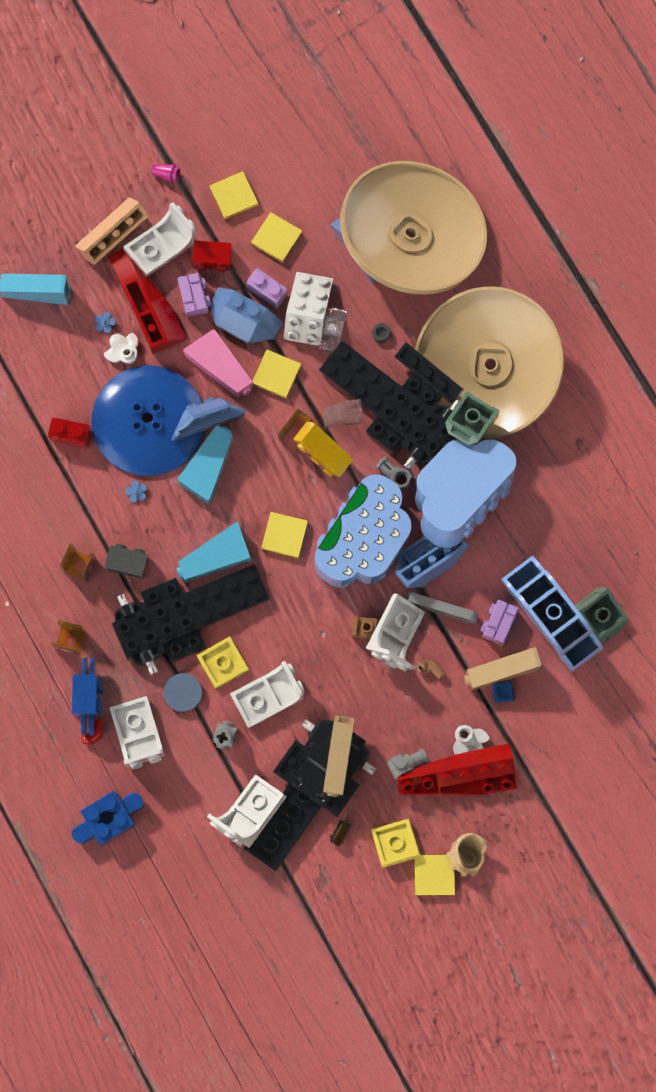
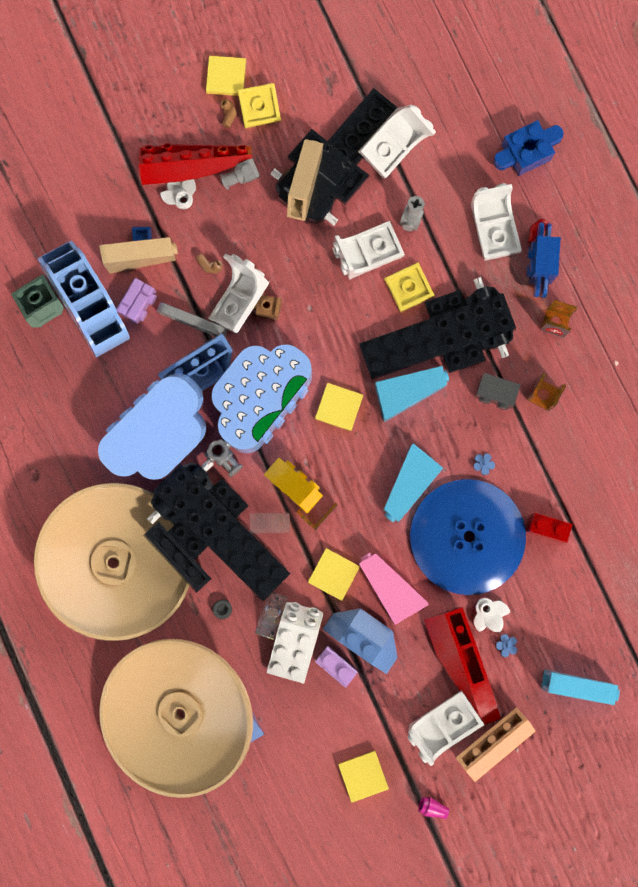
camera: 170 degrees left, 5 degrees up
sand blue tile [164,673,202,712] -> none
medium blue wedge [172,397,246,441] -> none
lavender brick [177,273,211,318] -> none
red brick [192,240,232,272] -> none
light yellow tile [251,212,302,263] -> none
dark brown pin [329,820,351,846] -> none
sand green slope [445,391,499,445] -> none
tan hair [446,833,488,877] -> none
none -> medium nougat arm [221,99,237,128]

